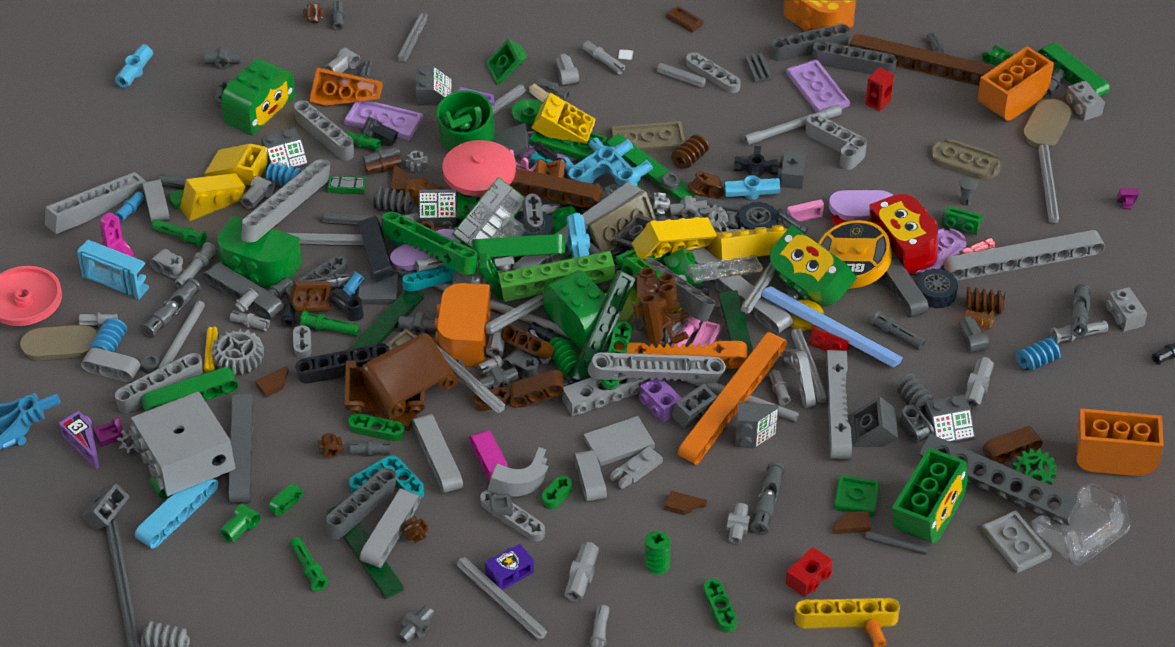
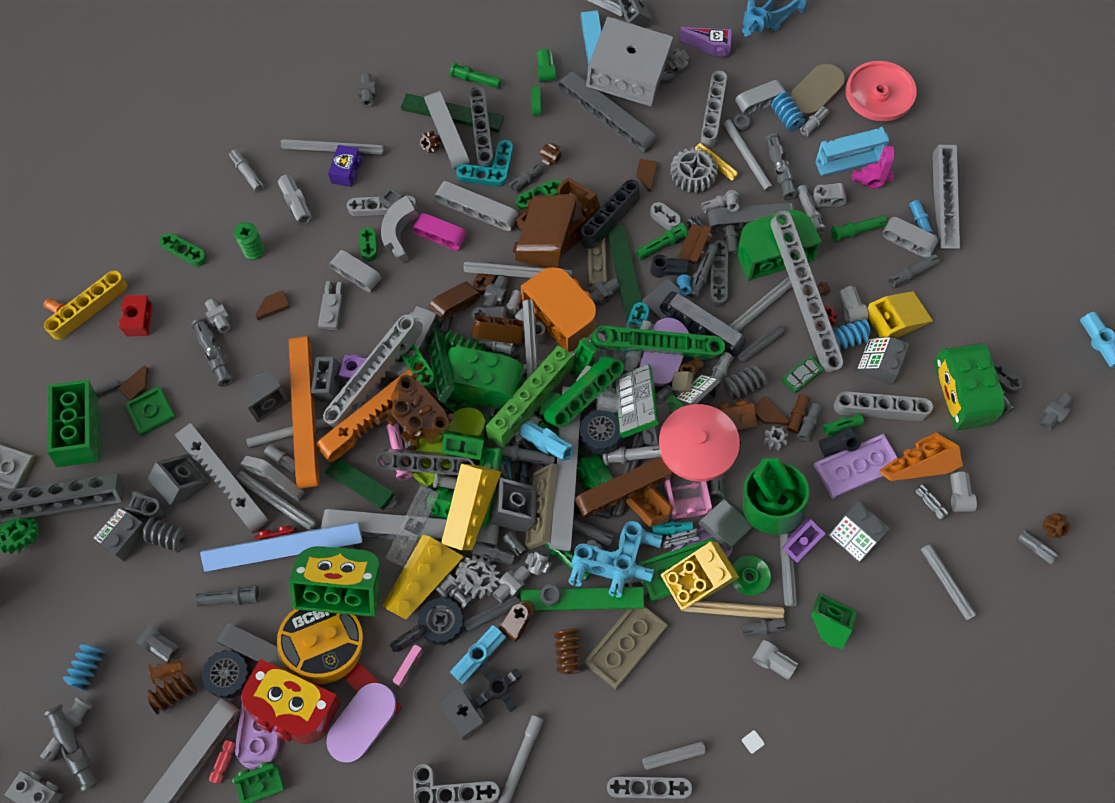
camera: 140 degrees right, 20 degrees up
magenta tile [93,417,124,447] -> none
green beam [140,367,239,412] -> none
green tile [170,190,184,209] -> none
yellow wedge [180,173,245,222] -> none
dark grey beam [523,194,543,230] -> none
light grey axle [582,41,626,74] -> none
light grey tile [584,416,655,467] -> none
bright pink tile [692,321,722,347] -> none
light grey axle [740,262,777,314] -> none
light grey piece [965,357,994,411] -> none
reddish brown beam [983,426,1043,464] -> none
none -> dark tan tile [671,372,693,392]

